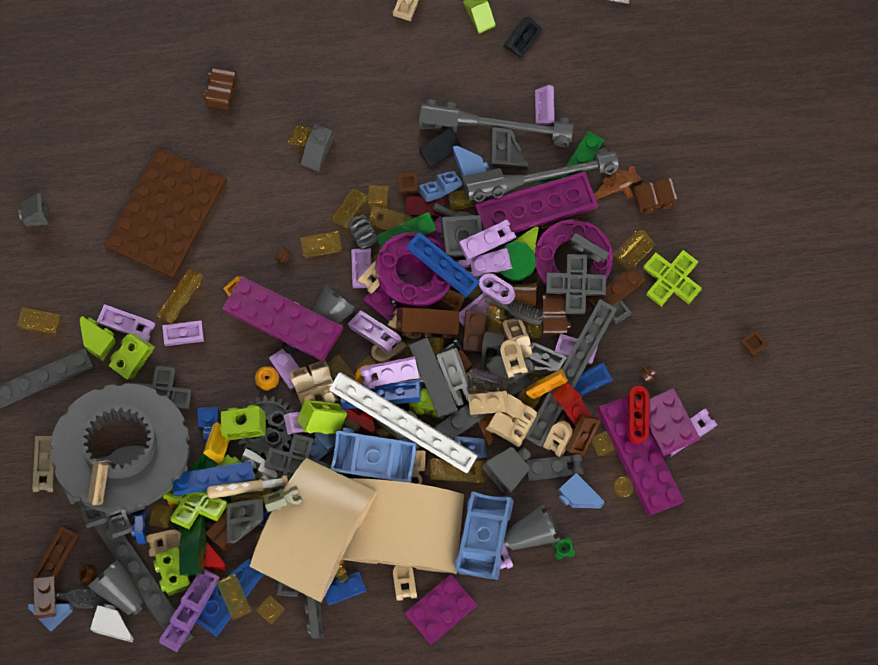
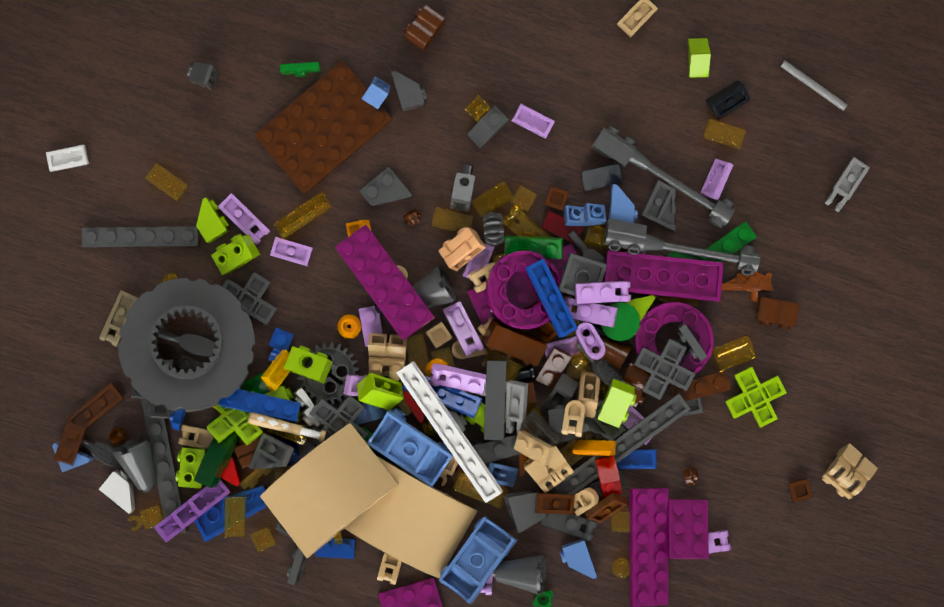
camera: 20 degrees right, 15 degrees up
tan slope [88,461,109,506] -> none
clear yellow plate [149,505,173,528] -> none
olive plate [264,485,302,512] -> none
red plate [627,386,649,444] -> none
none -> clear yellow plate [128,505,164,531]
none -> clear yellow plate [240,468,275,490]
none -> green plate [280,62,321,77]
none -> dark grey wing [359,167,412,206]
none -> medium blue slope [362,76,391,109]
none -> dark grey slope [391,71,427,112]
none -> tan plate [426,322,452,349]
none -> light nougat brick [439,227,486,271]
none -> dark grey torso [450,165,476,213]
none -> lavender plate [512,104,555,139]
none -> reddish brown plate [535,493,575,515]
none -> brick [597,379,637,428]
none -> clear yellow plate [703,118,746,149]
none -> tan hips [822,443,878,499]
none -> light grey hinge [825,157,870,212]

